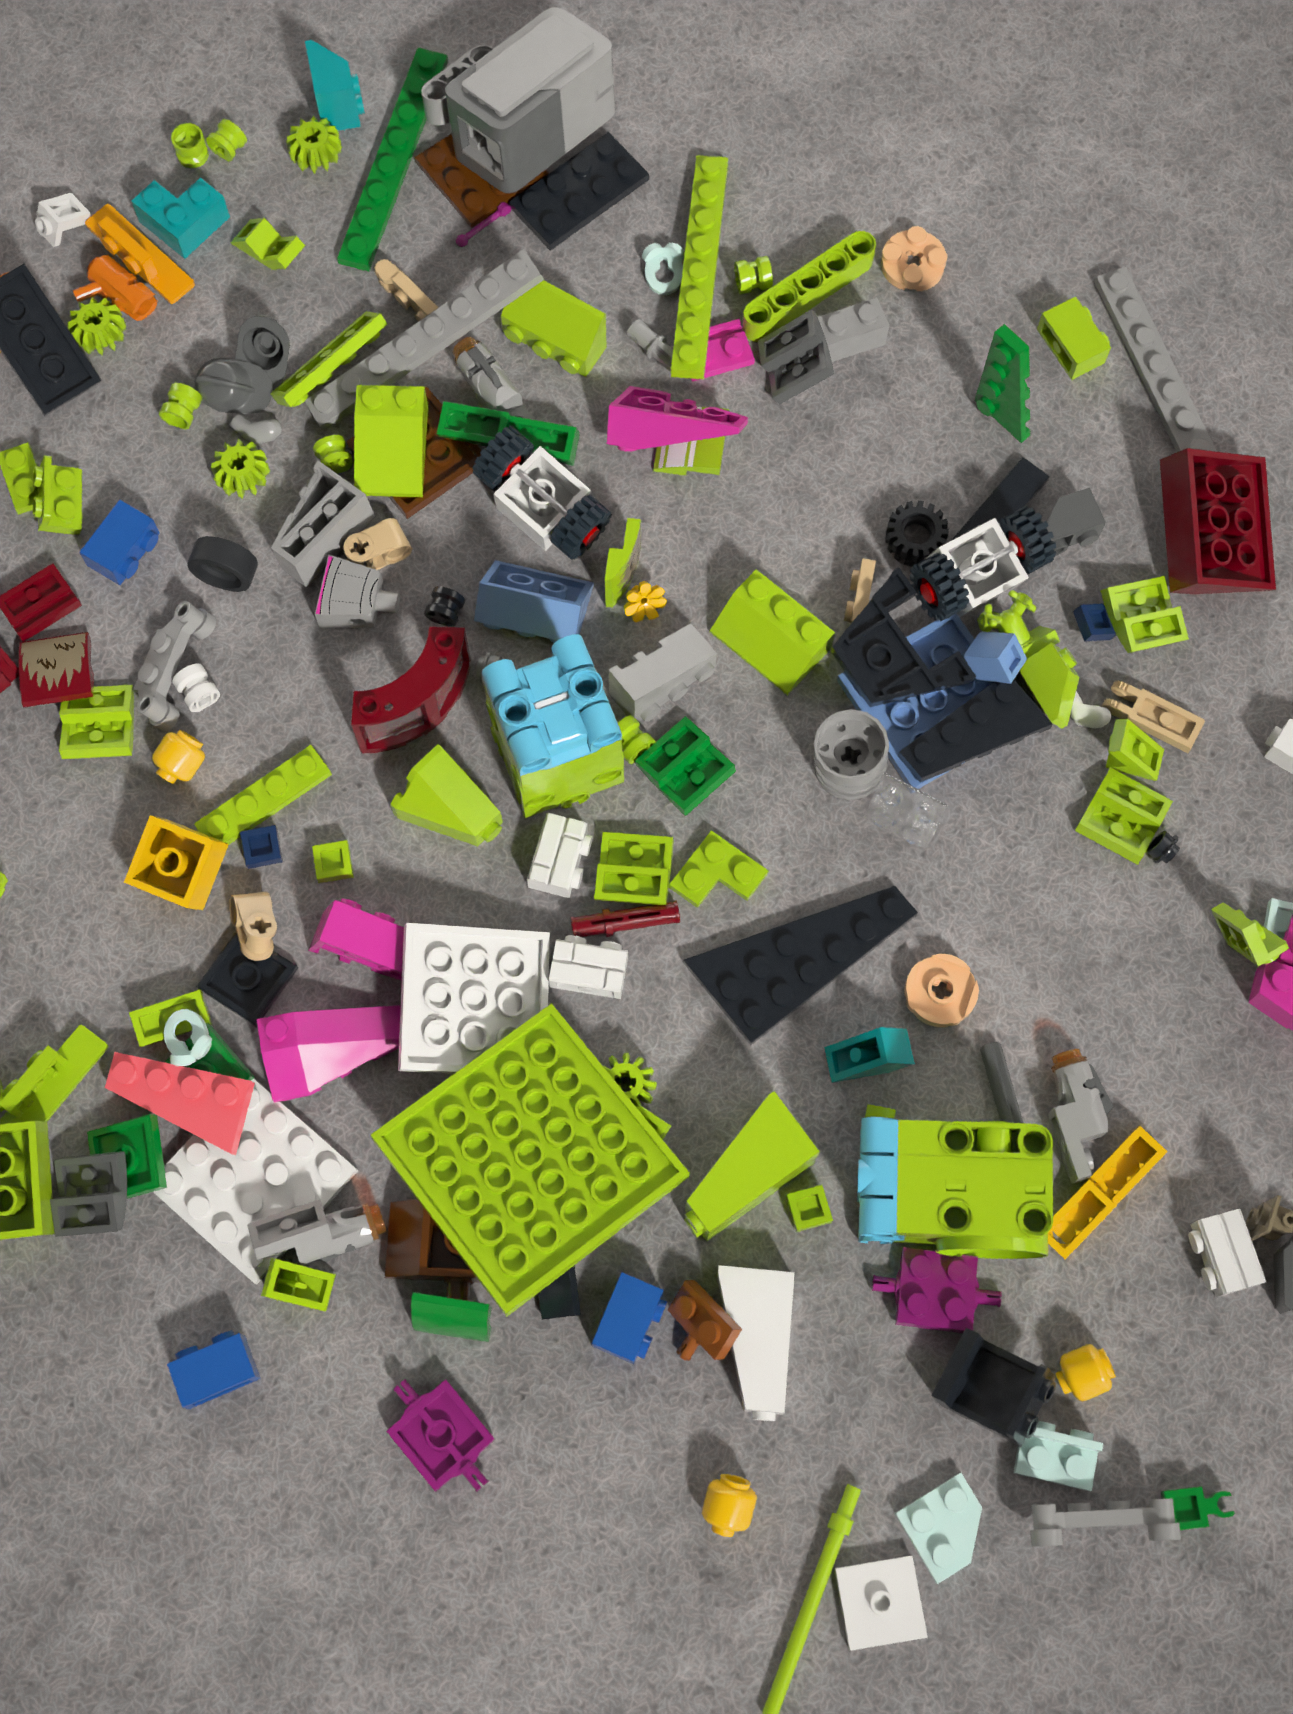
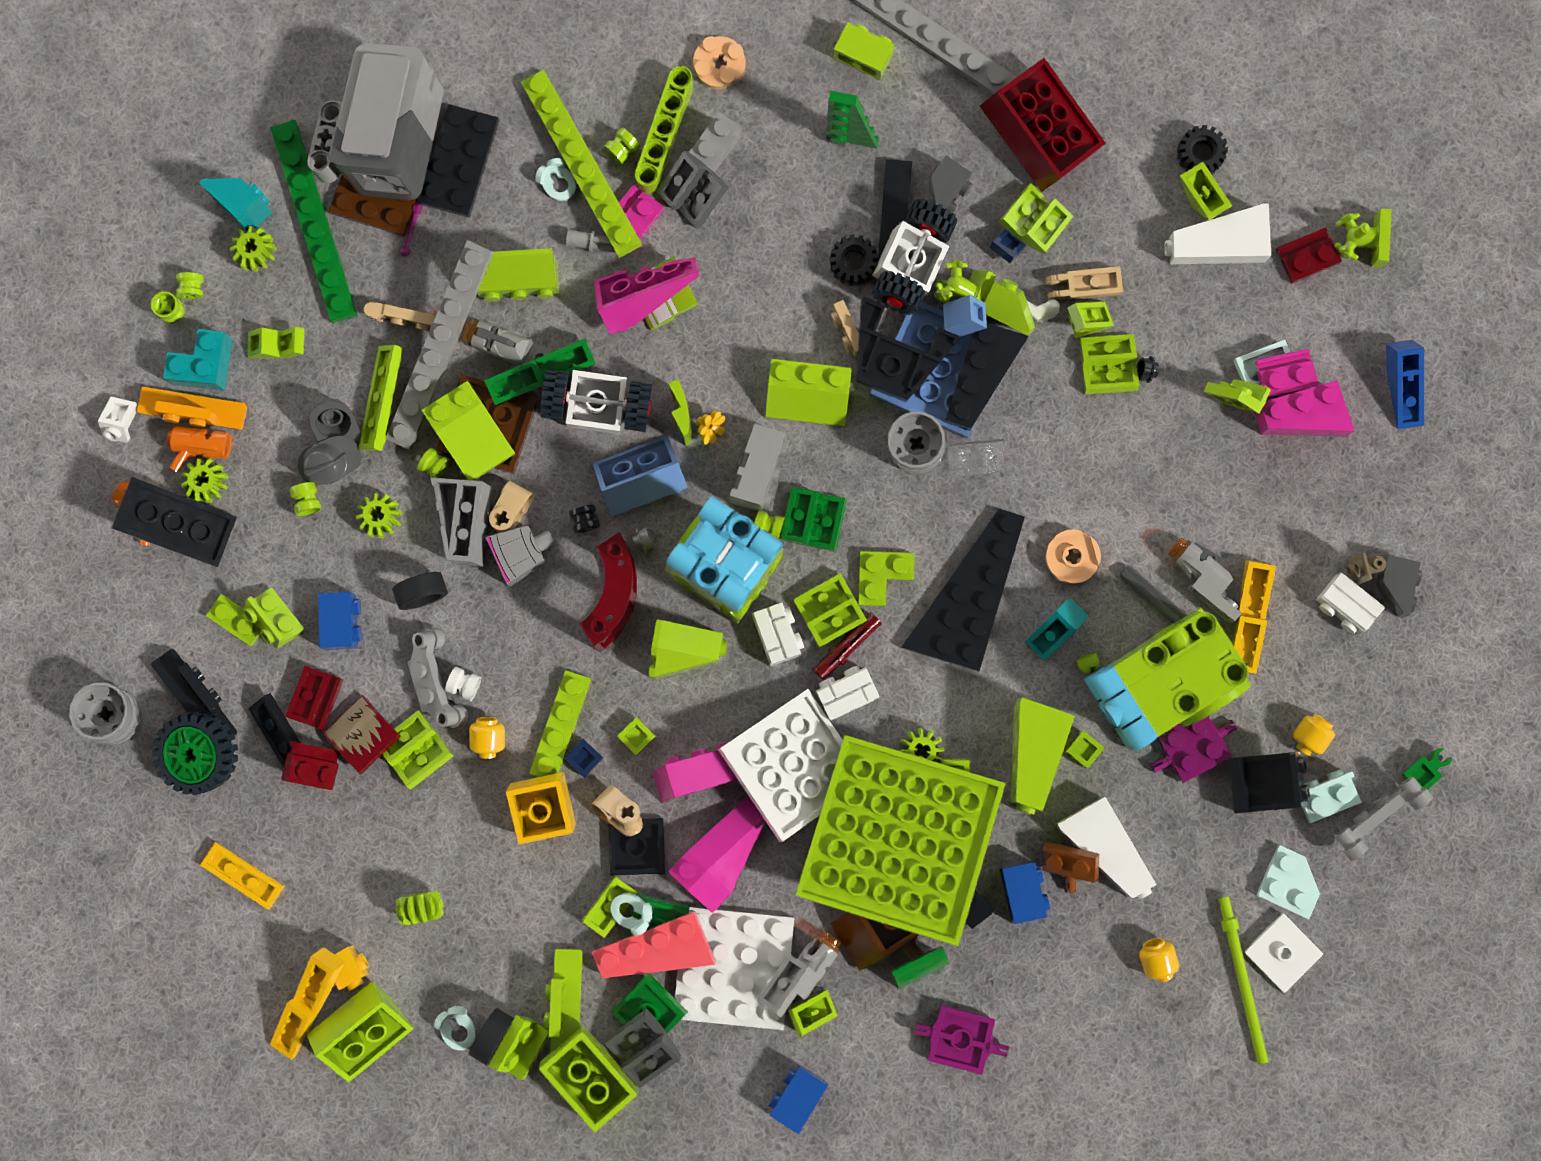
camera: 30 degrees left, 10 degrees up
light grey arm [230,414,282,445] -> none

